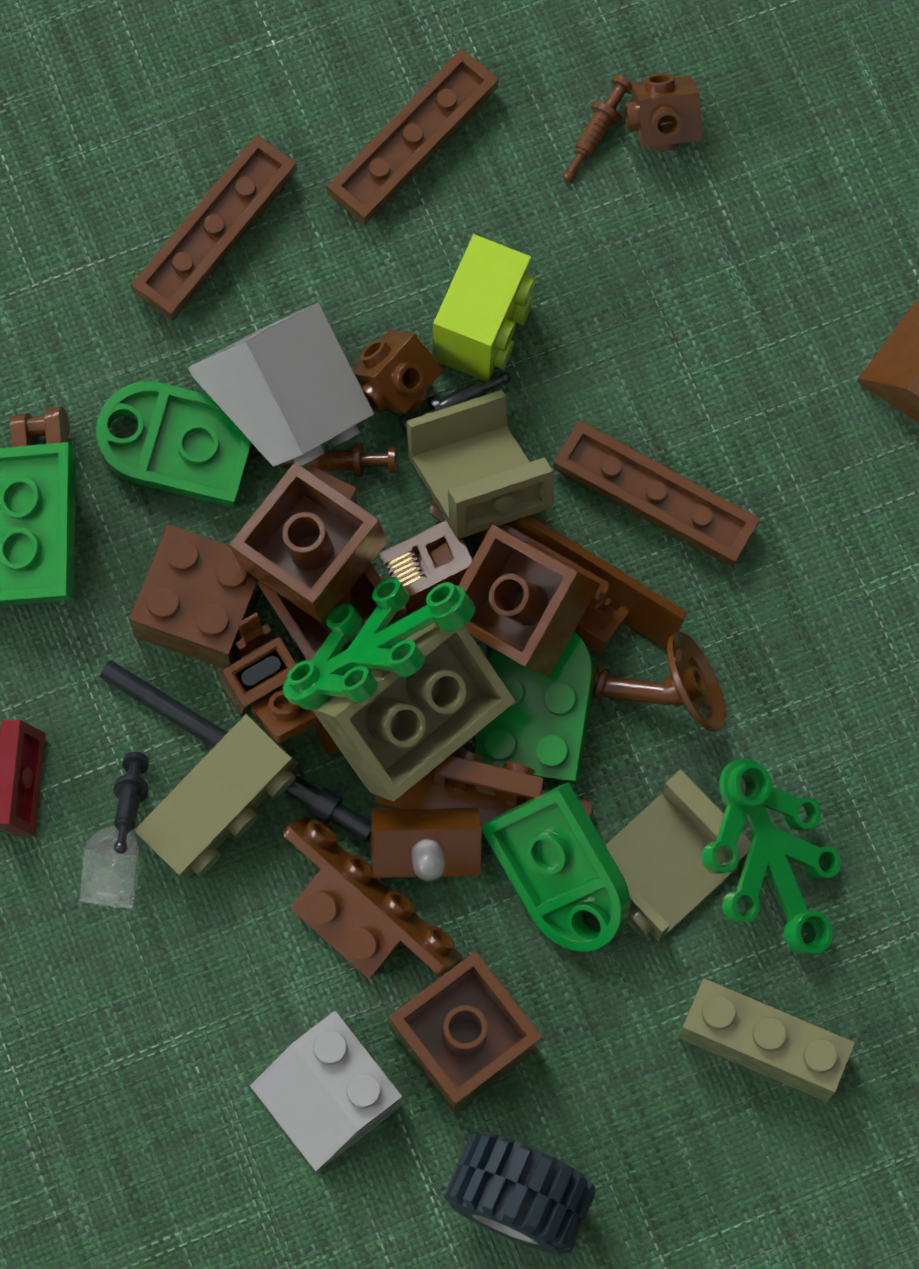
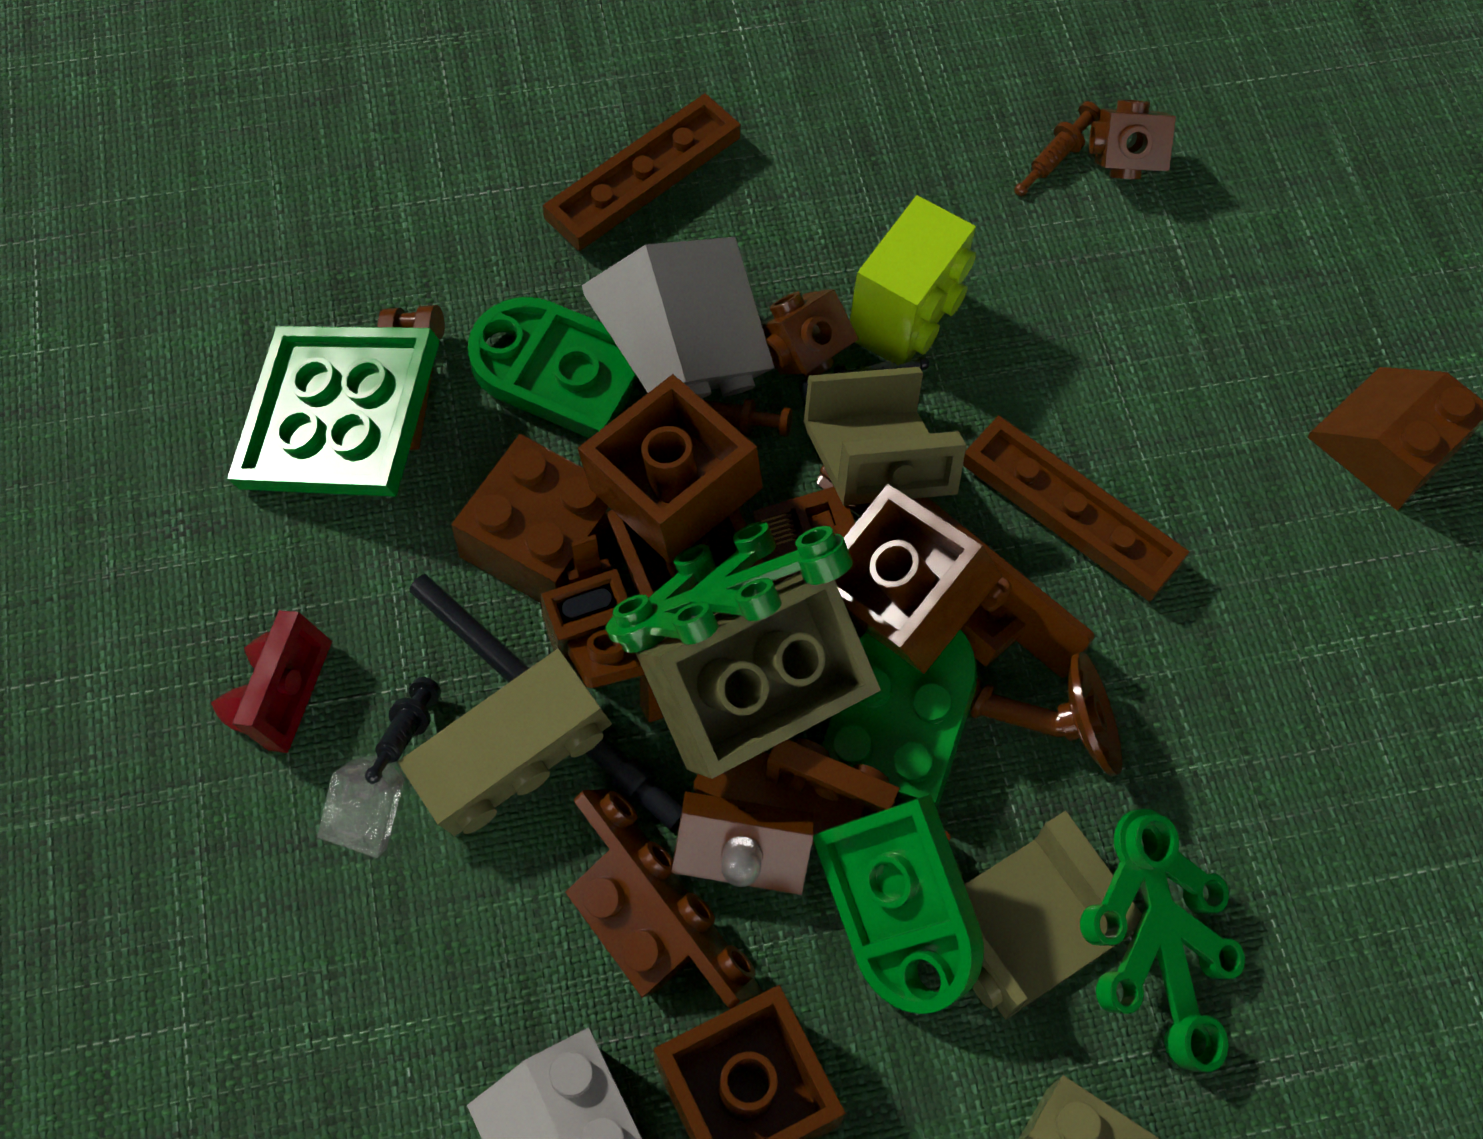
camera: 10 degrees right, 10 degrees down
reddish brown plate [327,49,499,225] -> none

